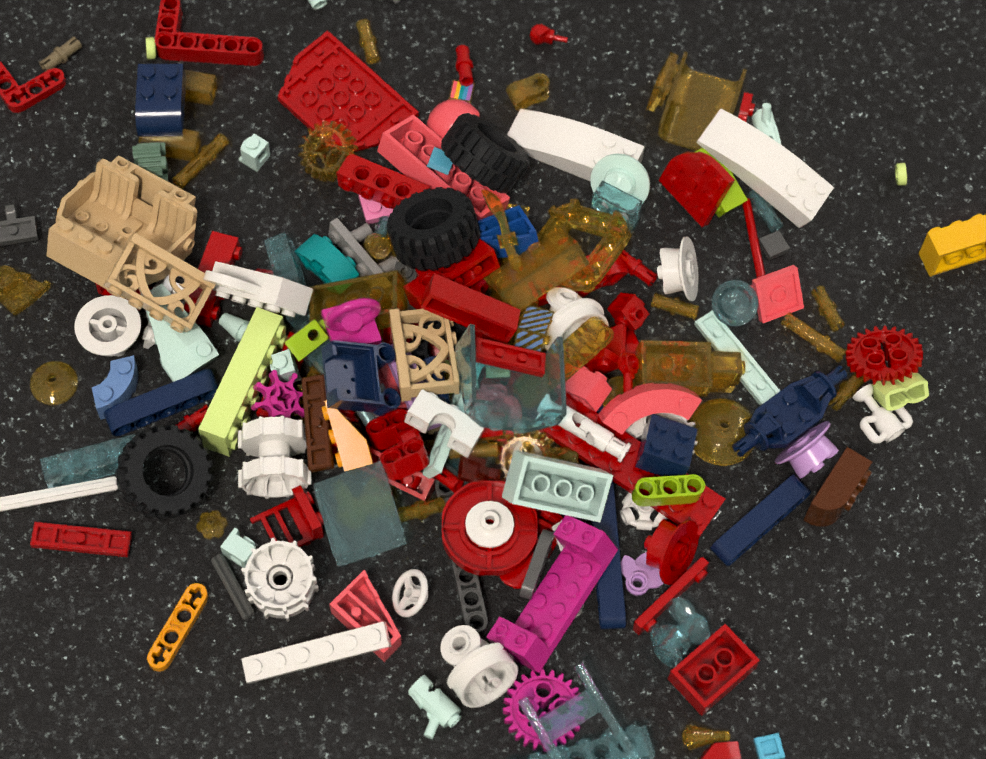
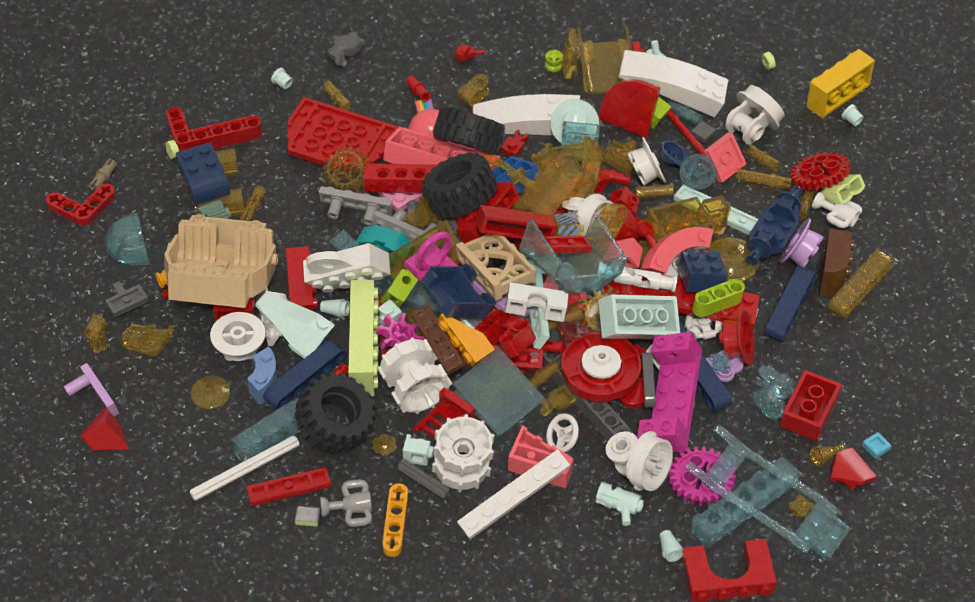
camera: 20 degrees left, 15 degrees down
tan fence [103,233,216,333] -> none
light aqua brick [239,134,270,172] -> none
medium azure tile [427,147,452,175] -> none
red plate [633,557,709,635] -> none
none -> clear light blue brick [105,212,149,265]
none -> flat silver piece [295,506,320,526]
none -> light grey plate [319,186,393,226]
none -> light grey piece [320,479,372,527]
none -> red plate [500,129,528,157]
none -> clear yellow plate [540,385,576,417]
none -> lime wheel [545,50,563,72]
none -> clear yellow slope [598,140,636,174]
none -> dark blue cap [659,140,694,170]
none -> clear light blue plate [709,352,732,372]
none -> white piece [725,85,784,145]
none -> clear yellow beam [828,249,895,319]
none -> light aqua piece [841,104,864,126]

